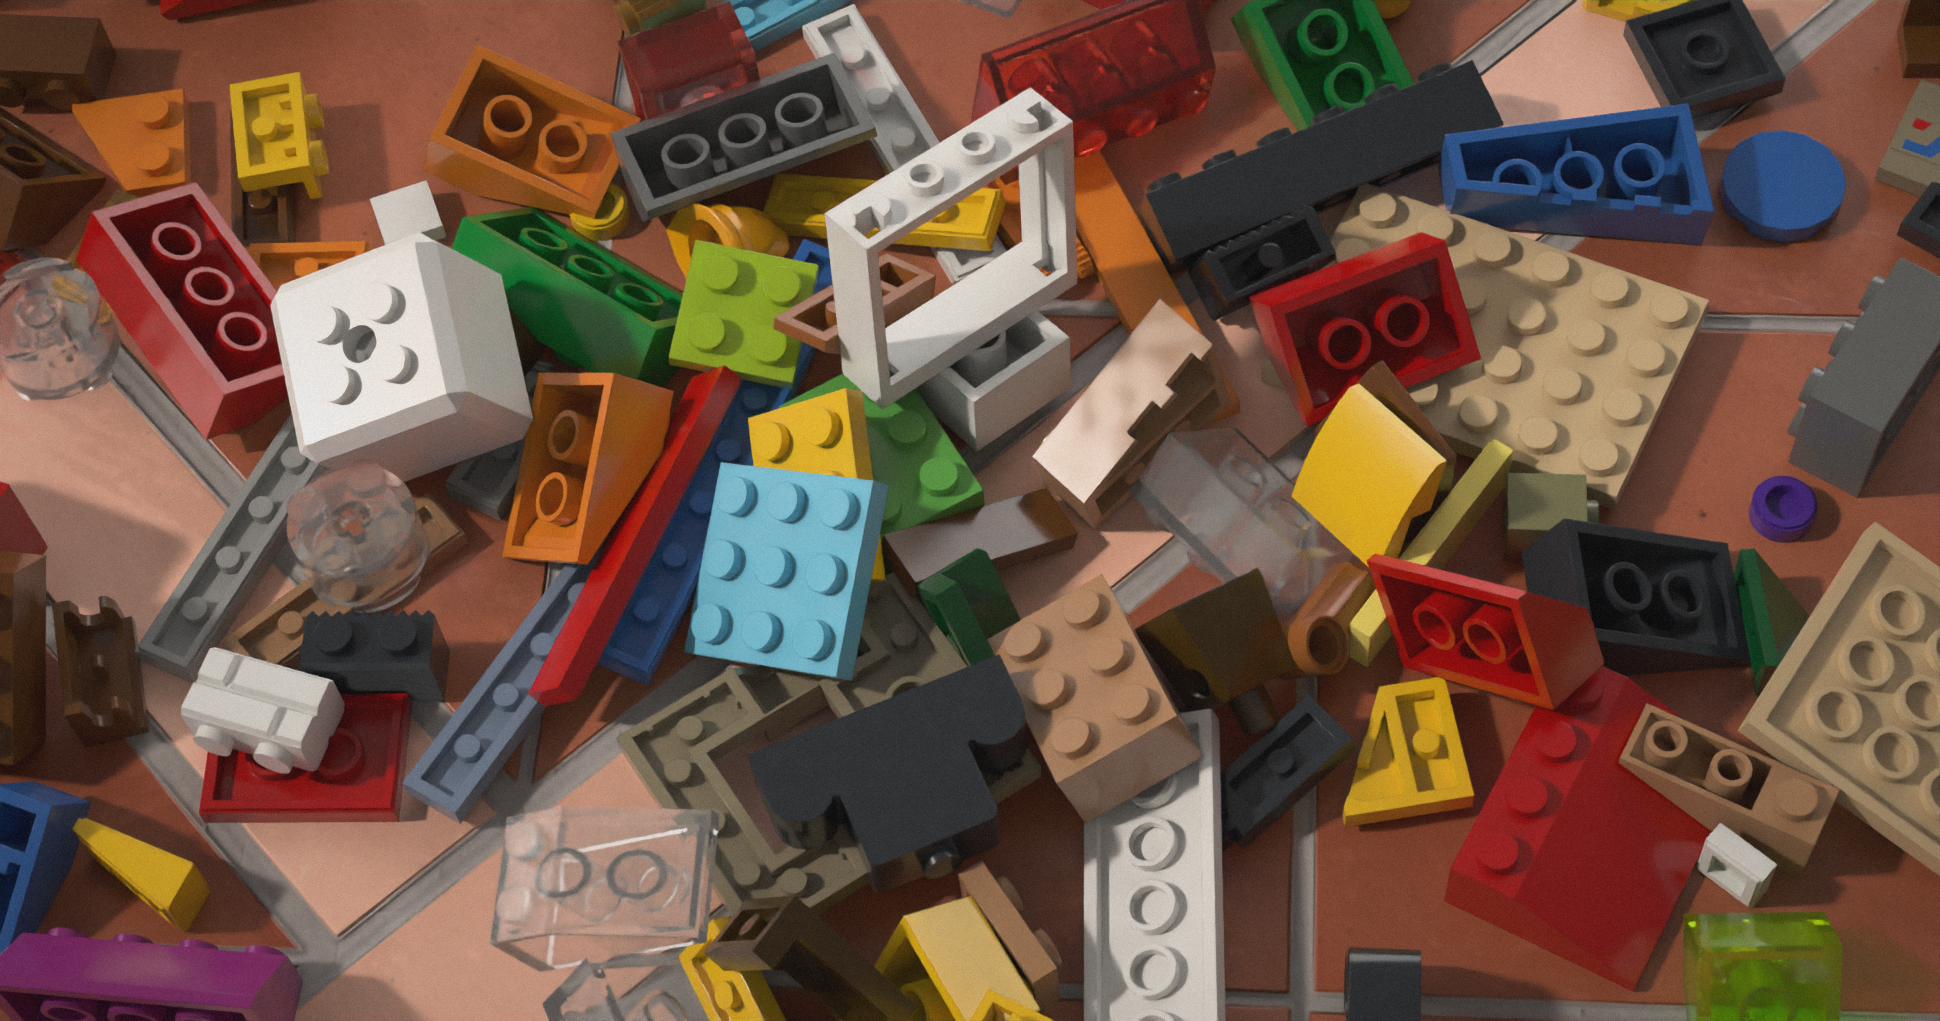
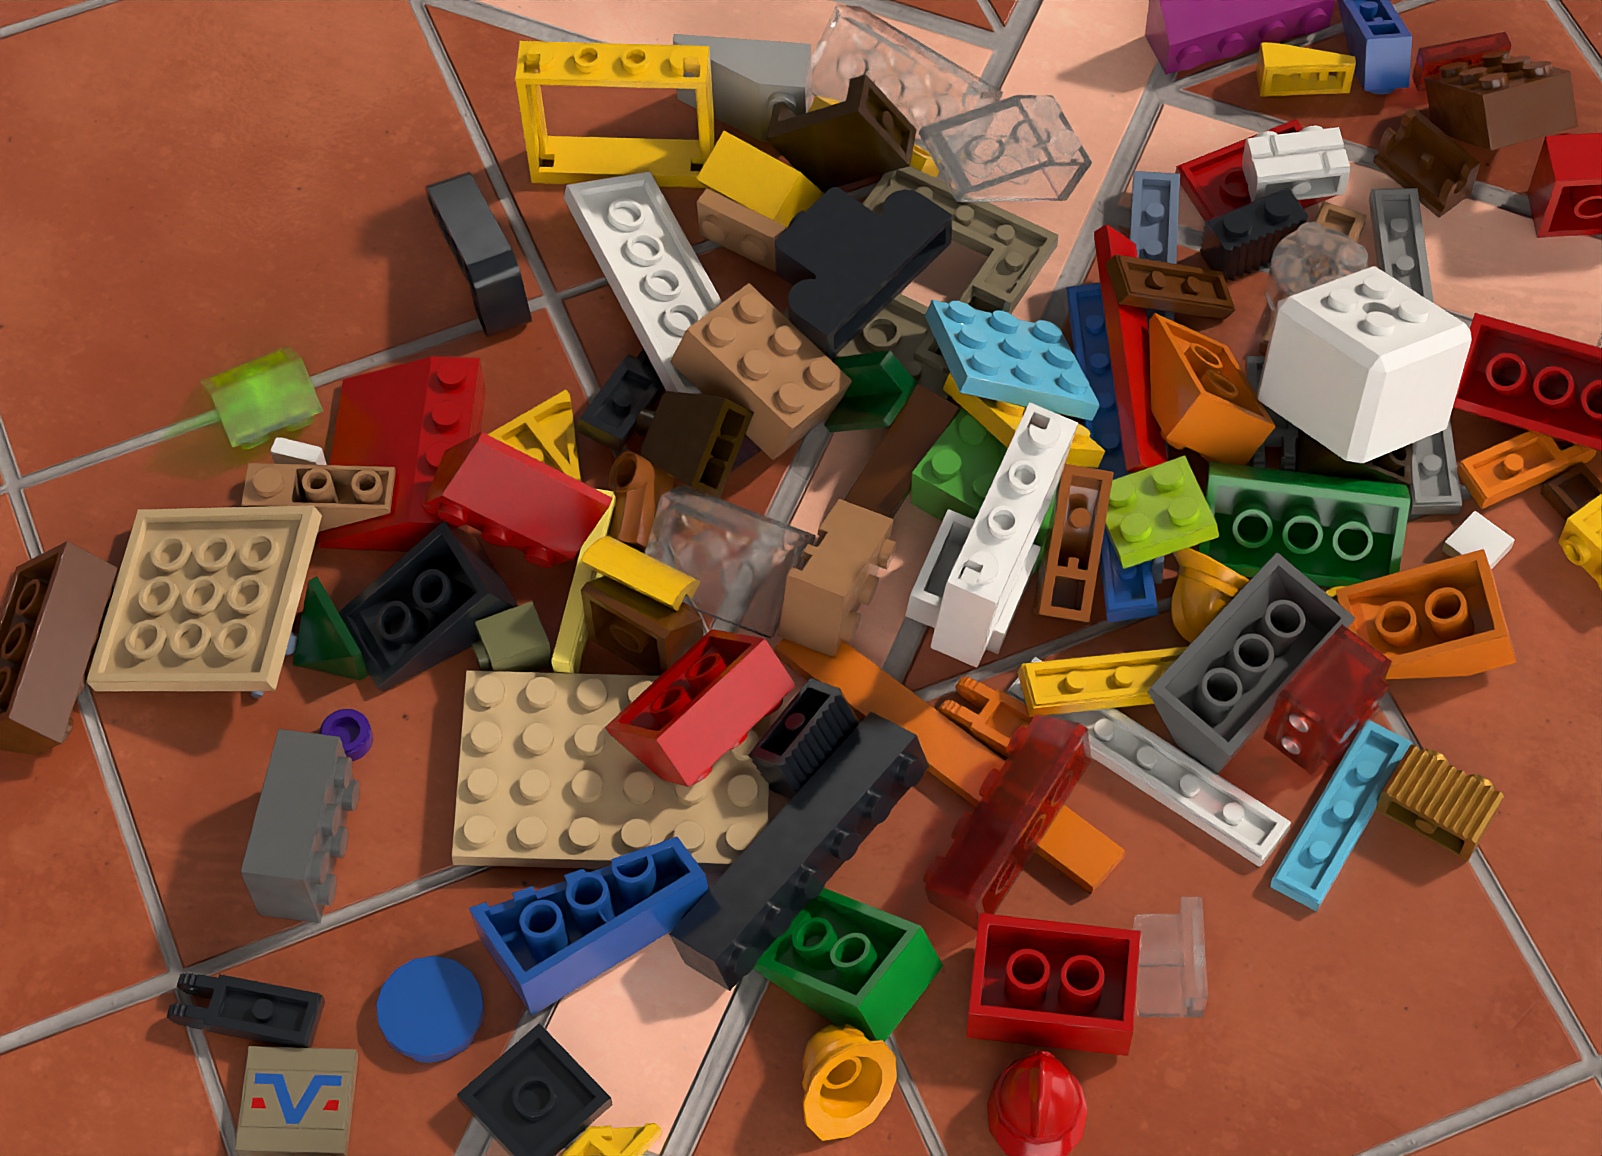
camera: 150 degrees right, 0 degrees up
none -> reddish brown tile [1105,254,1235,319]

